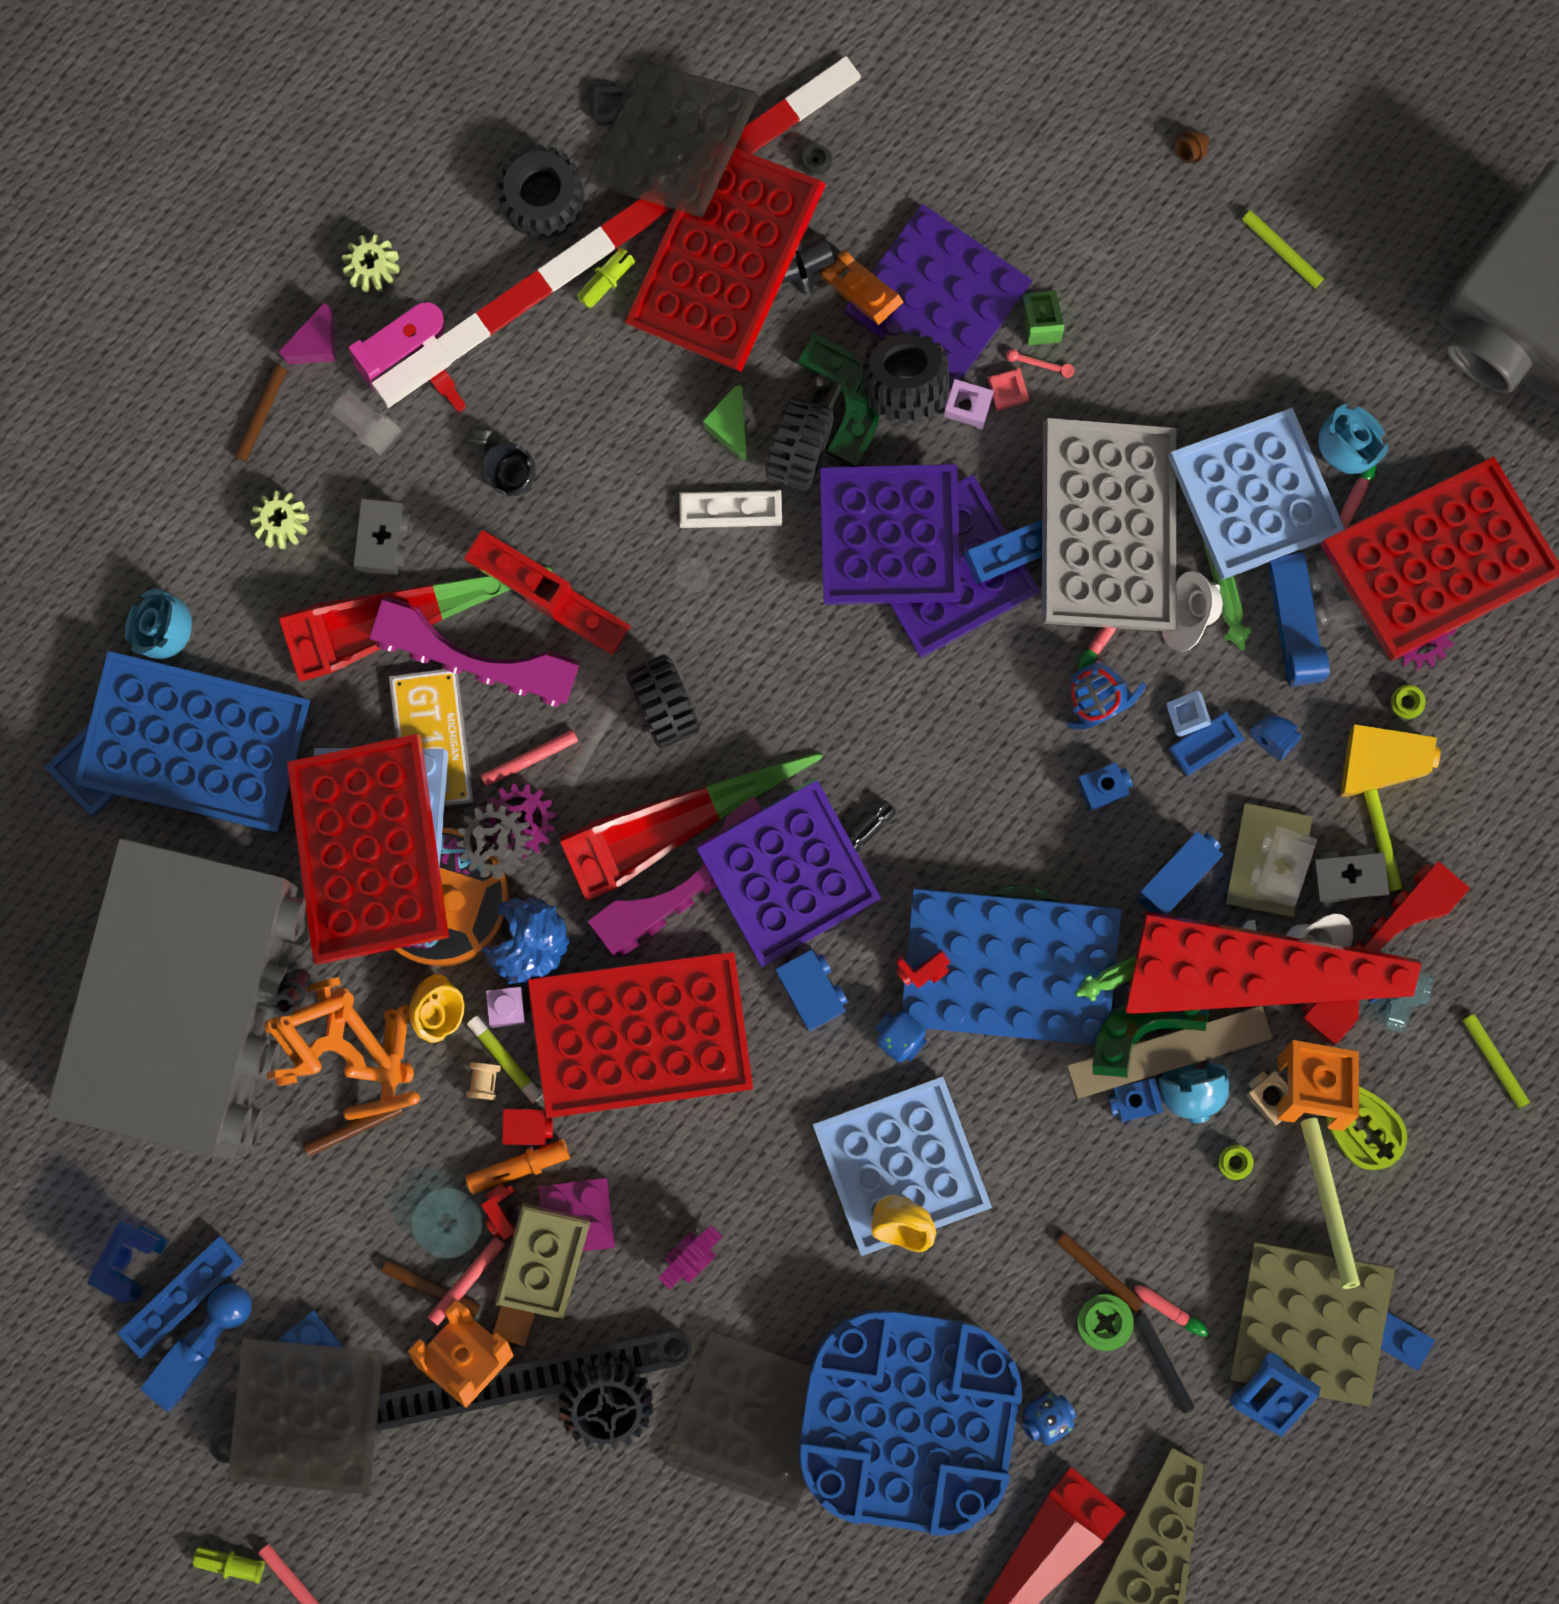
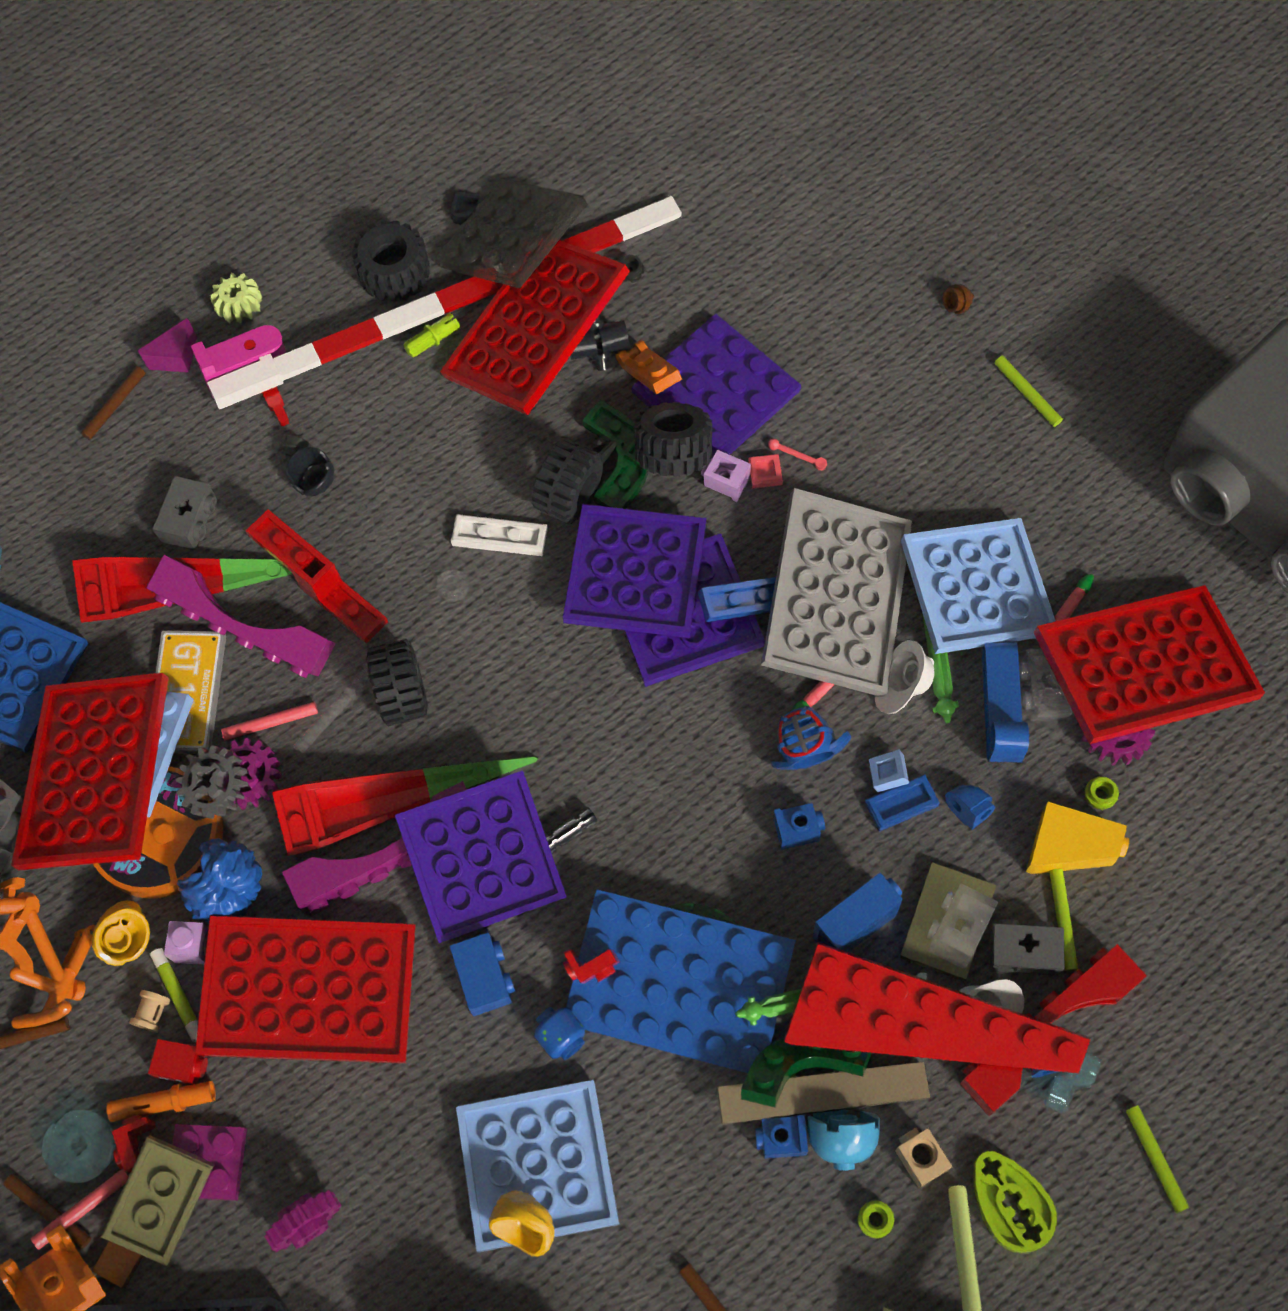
camera: 10 degrees right, 15 degrees down
yellowish green gear [250,491,309,549] -> none
clear piece [331,391,402,457] -> none
bright green slope [703,385,747,460] -> none
bright green slope [1022,290,1064,345] -> none
orange panel [1277,1040,1359,1131] -> none
dark azure cylinder [1318,404,1388,474] -> none

